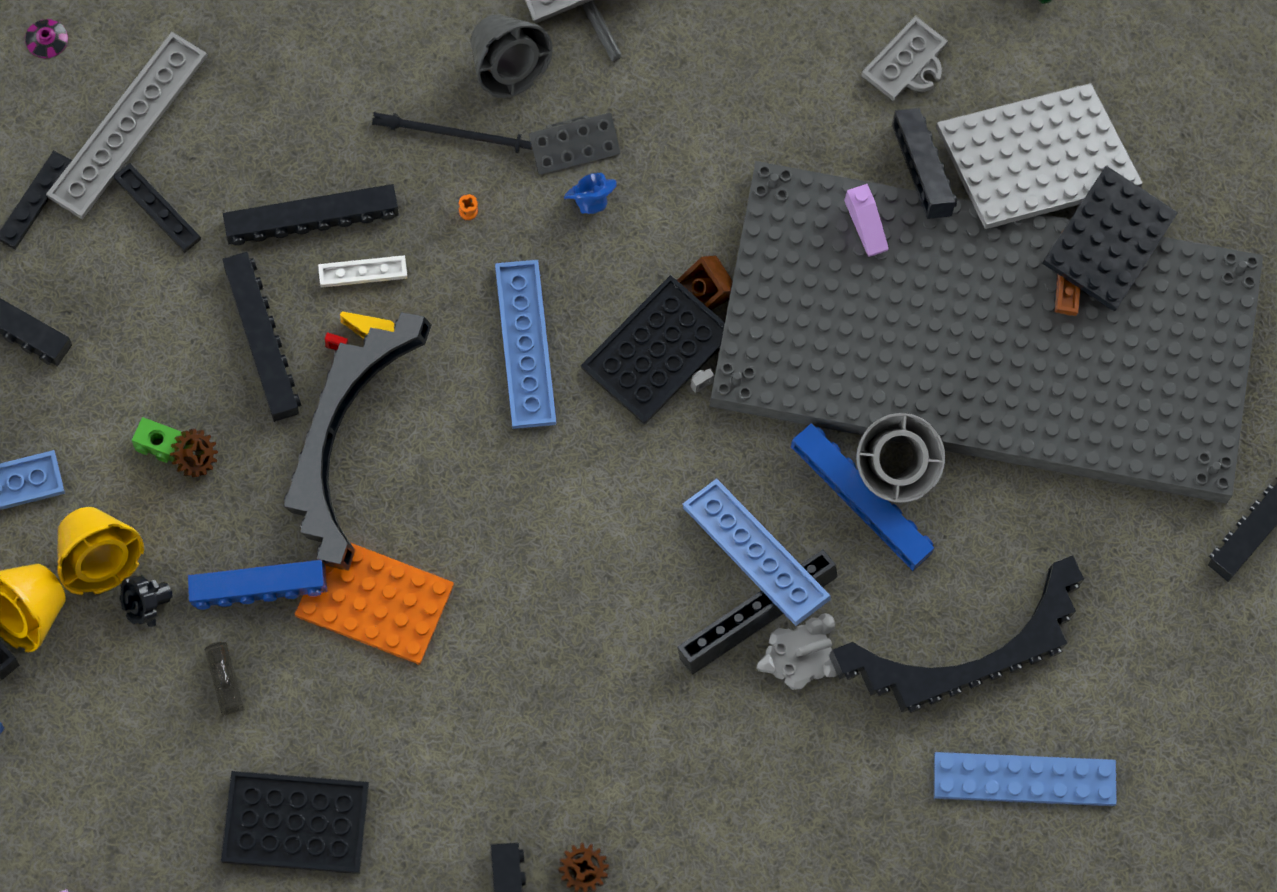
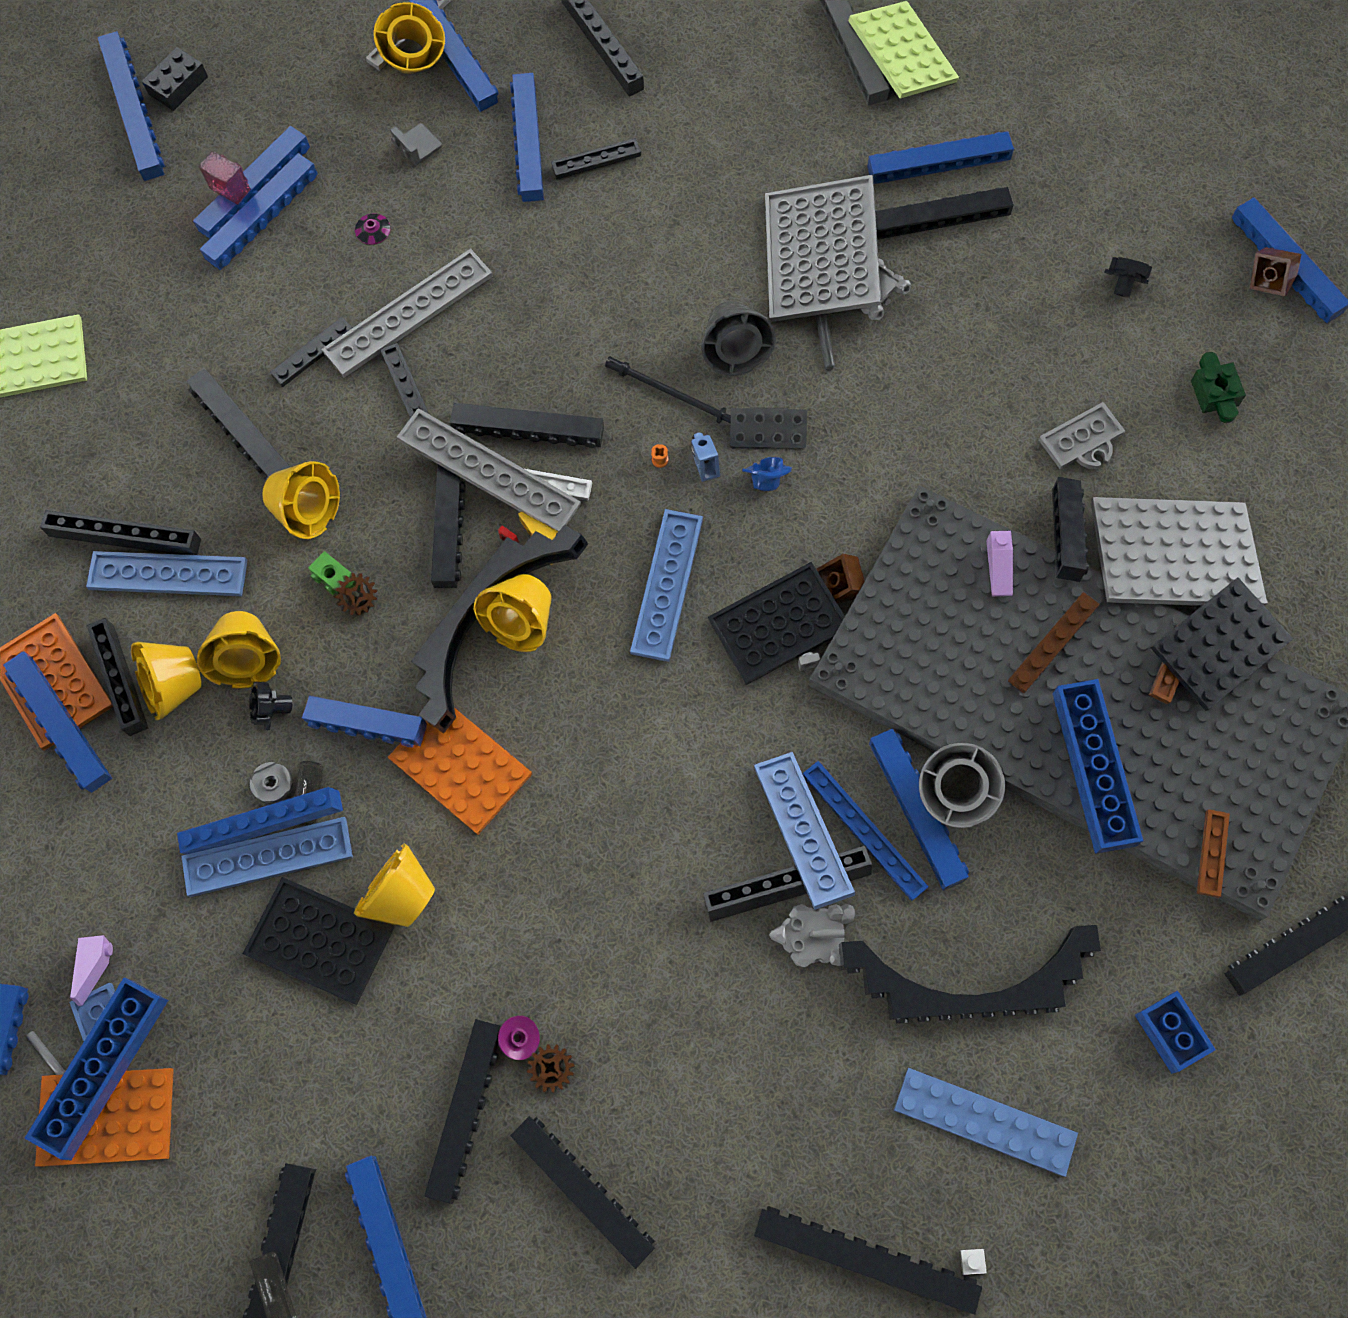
camera: 30 degrees right, 0 degrees up
none -> blue brick [177,787,343,855]
none -> medium blue plate [182,817,353,897]
none -> light grey plate [250,762,293,804]
none -> yellow cone [263,461,340,539]
none -> yellow cone [354,843,435,927]
none -> light grey plate [397,408,581,531]
none -> yellow cone [474,574,551,652]
none -> magenta dish [498,1016,540,1060]
none -> medium blue torso [691,433,720,482]
none -> blue plate [802,761,928,901]
none -> reddish brown plate [1008,592,1099,694]
none -> blue brick [1052,679,1143,854]
none -> blue brick [1135,991,1216,1074]
none -> dark orange plate [1197,809,1230,898]

